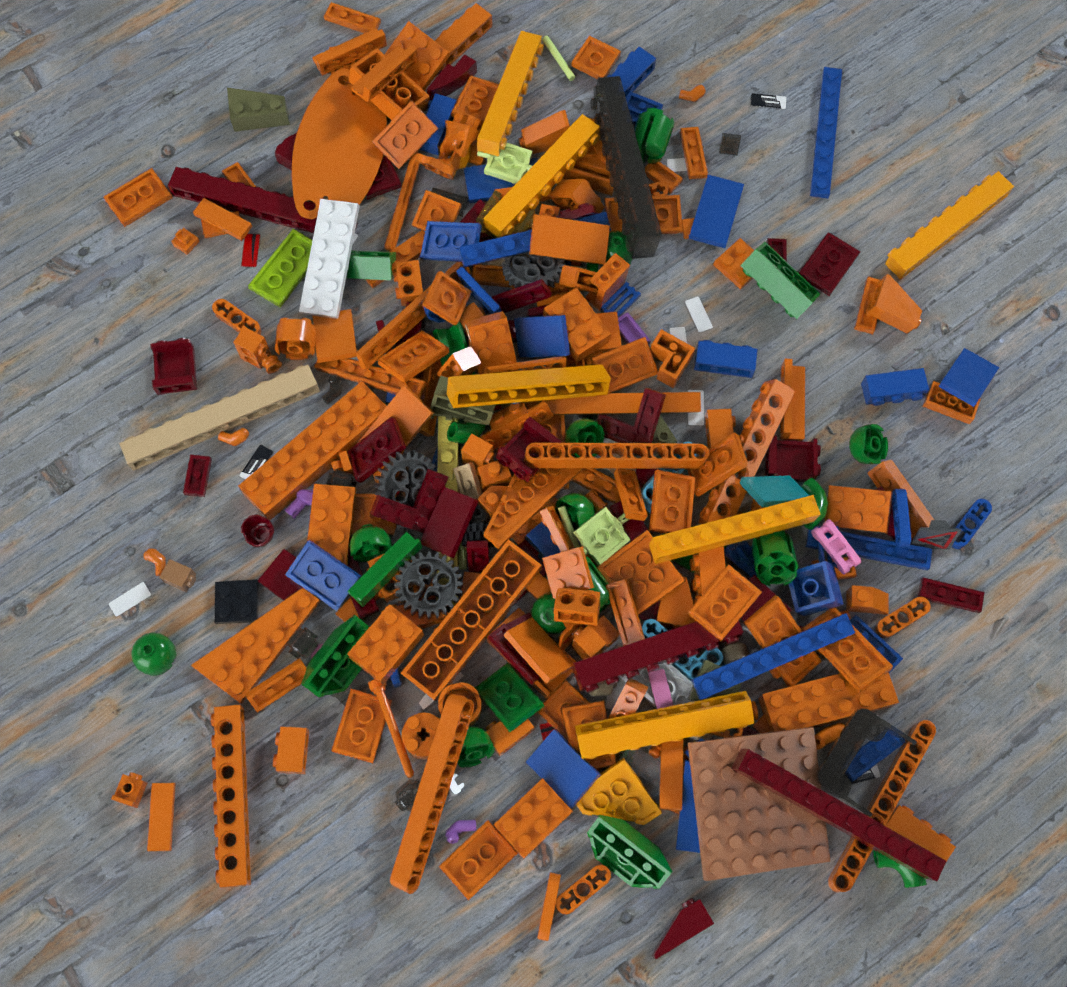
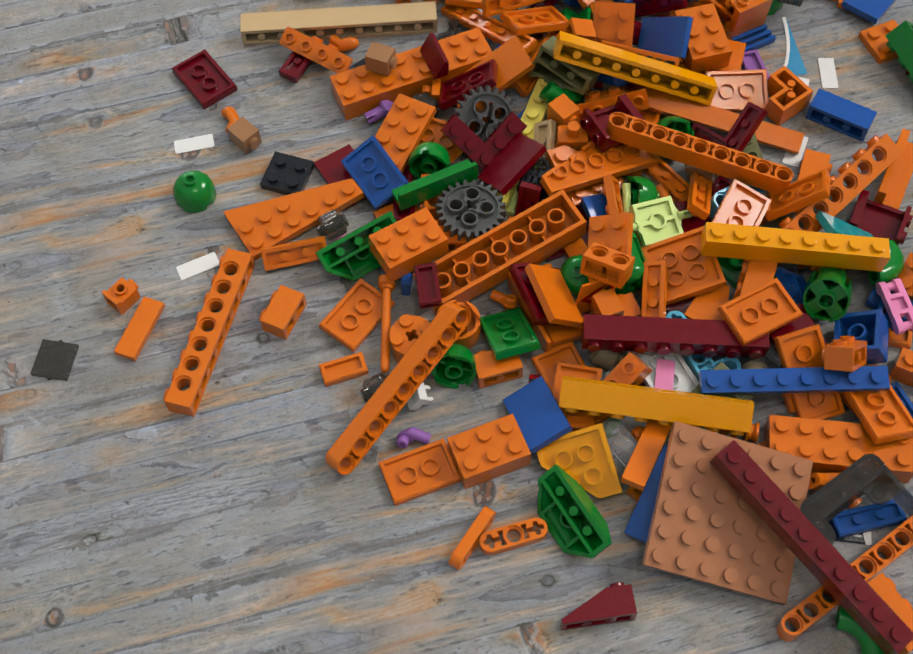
camera: 25 degrees right, 10 degrees down
dark red hair [240,514,274,548] -> none
none -> clear smoke piece [30,339,79,381]
none -> dark red tile [171,49,238,110]
none -> white sticker [176,252,219,280]
none -> orange bracket [279,26,353,74]
none -> orange tile [319,352,369,387]
none -> medium nougat brick [364,41,398,76]
none -> dark red tile [414,262,442,309]
none -> dark red slope [420,32,449,79]
none -> orange arm [490,289,517,310]
none -> dark azure sticker [782,17,807,75]
none -> orange brick [821,336,867,372]

